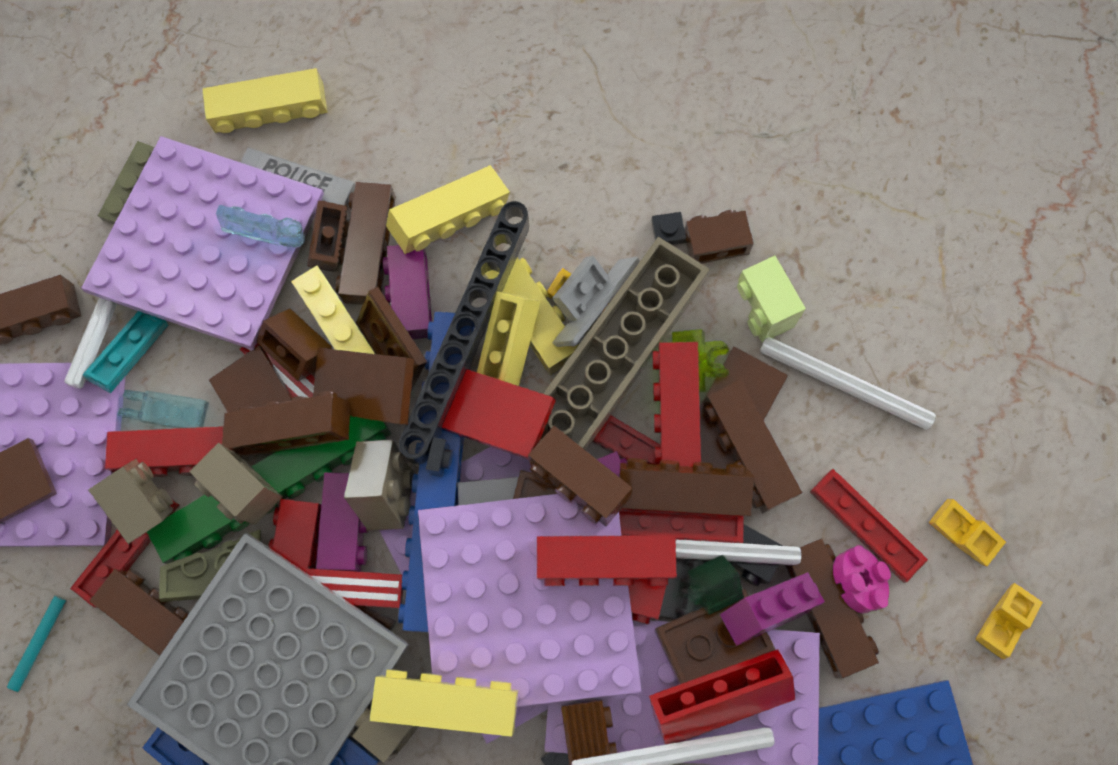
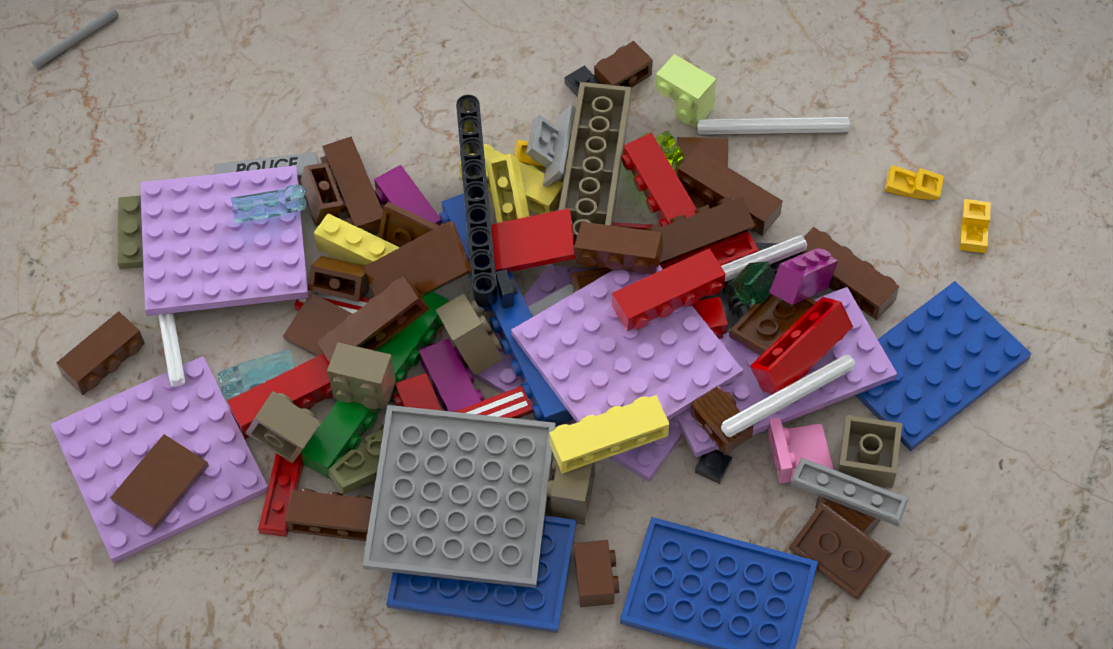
camera: 30 degrees left, 15 degrees down
teal bar [7,595,67,692] -> none
teal tile [82,311,169,393] -> none
light yellow brick [202,68,327,133] -> none
light yellow brick [386,165,510,254] -> none
red tile [810,469,928,583] -> none
dark pink plate [833,545,891,614] -> none

